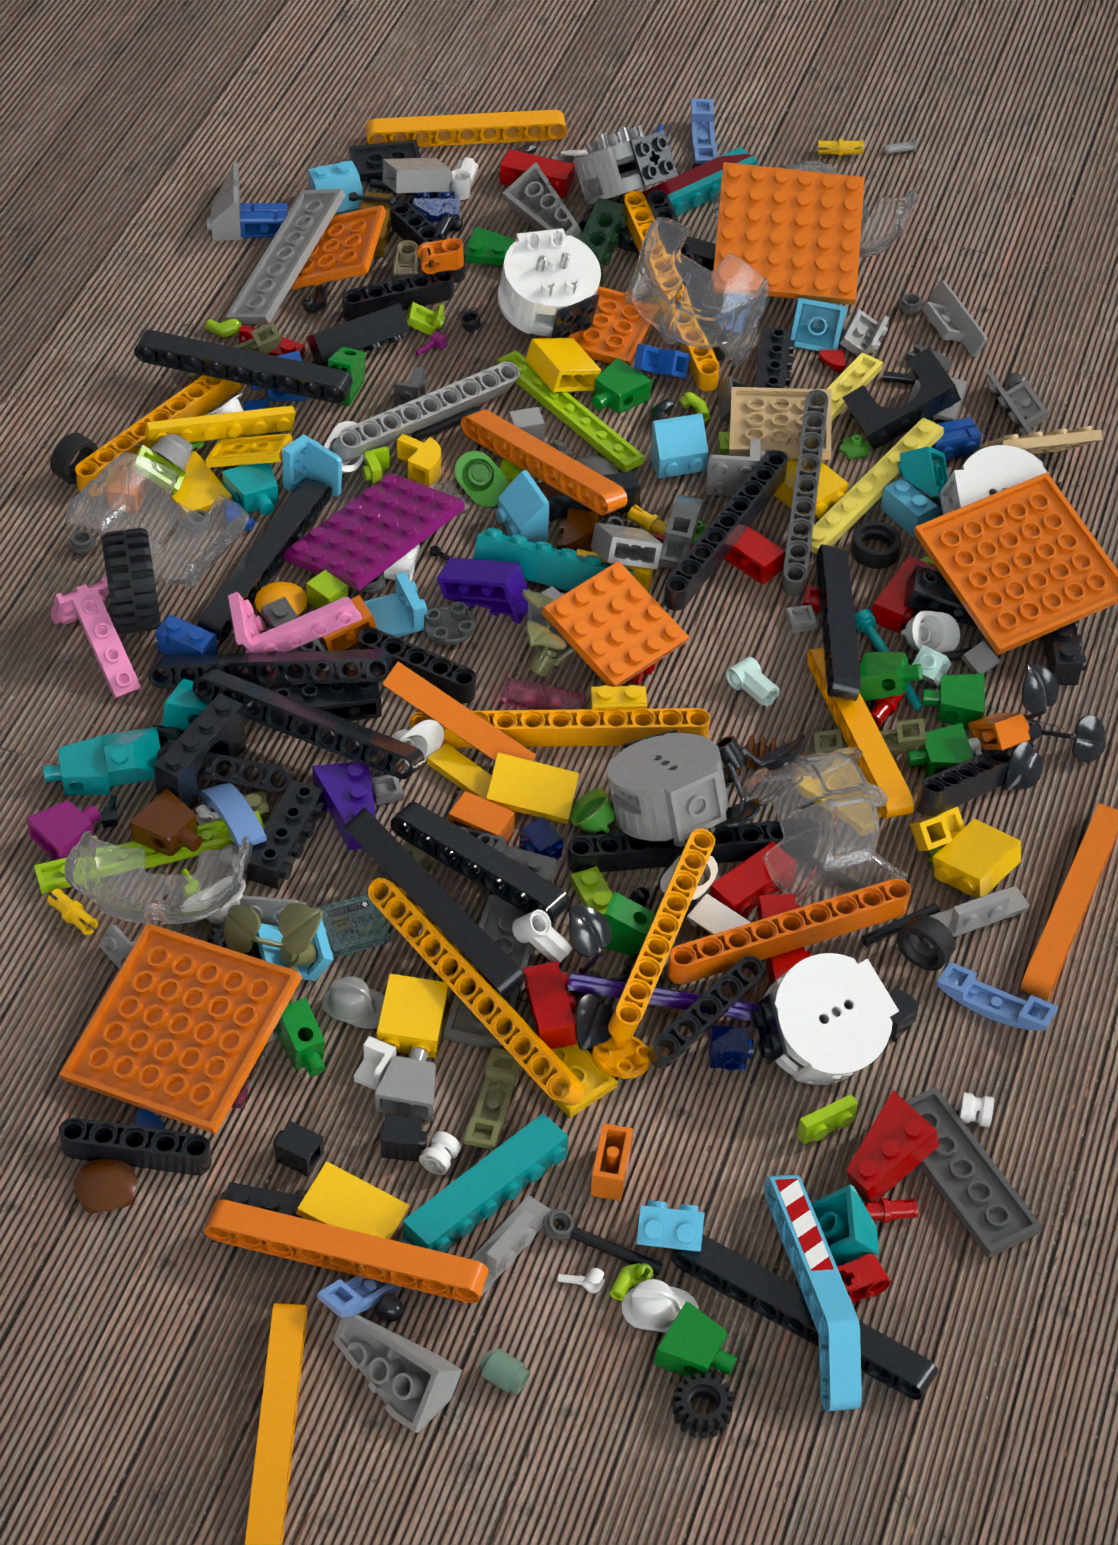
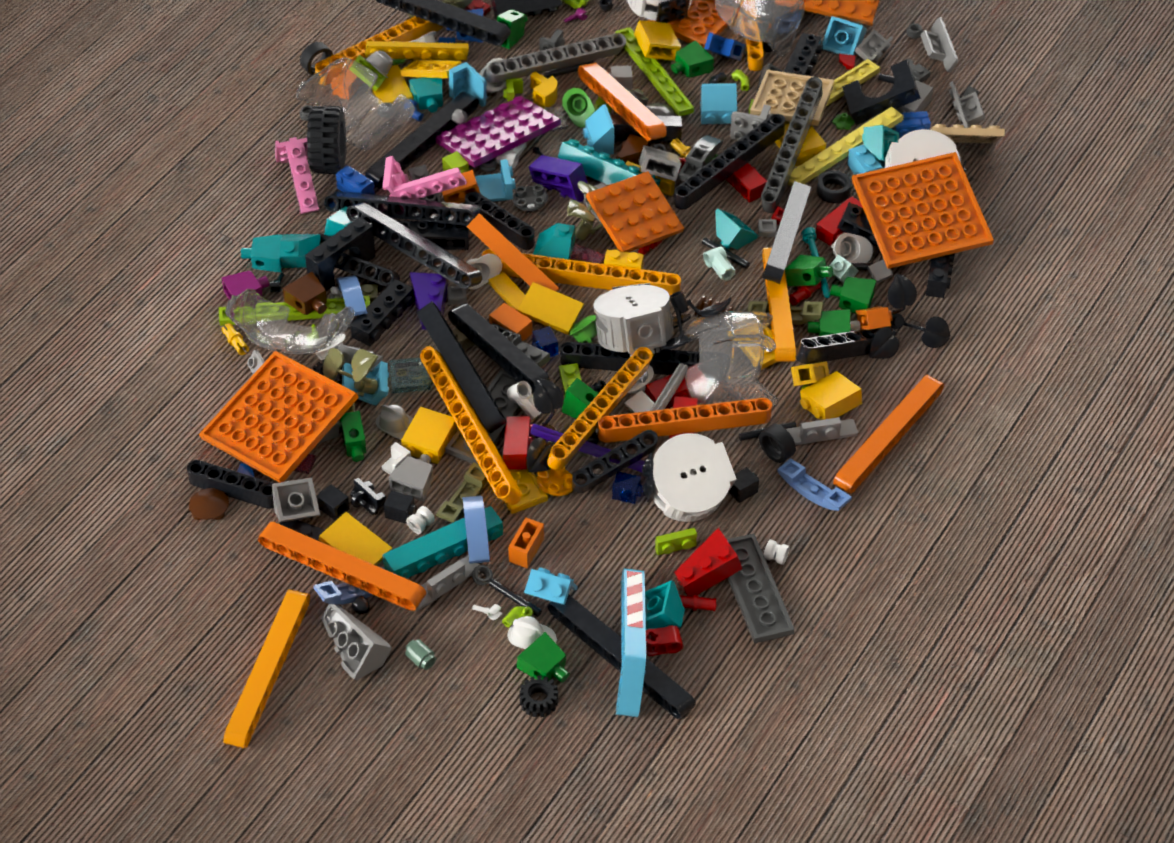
camera: 15 degrees right, 0 degrees up
light orange dish [254,581,308,616] -> none
none -> light grey slope [272,478,320,522]
none -> black hips [350,478,386,516]
none -> light grey hinge [452,109,467,124]
none -> medium blue slope [462,496,490,564]
none -> teal slope [533,223,575,260]
none -> light grey axle [650,363,688,411]
none -> black bar [702,237,750,269]
none -> teal slope [715,208,759,250]

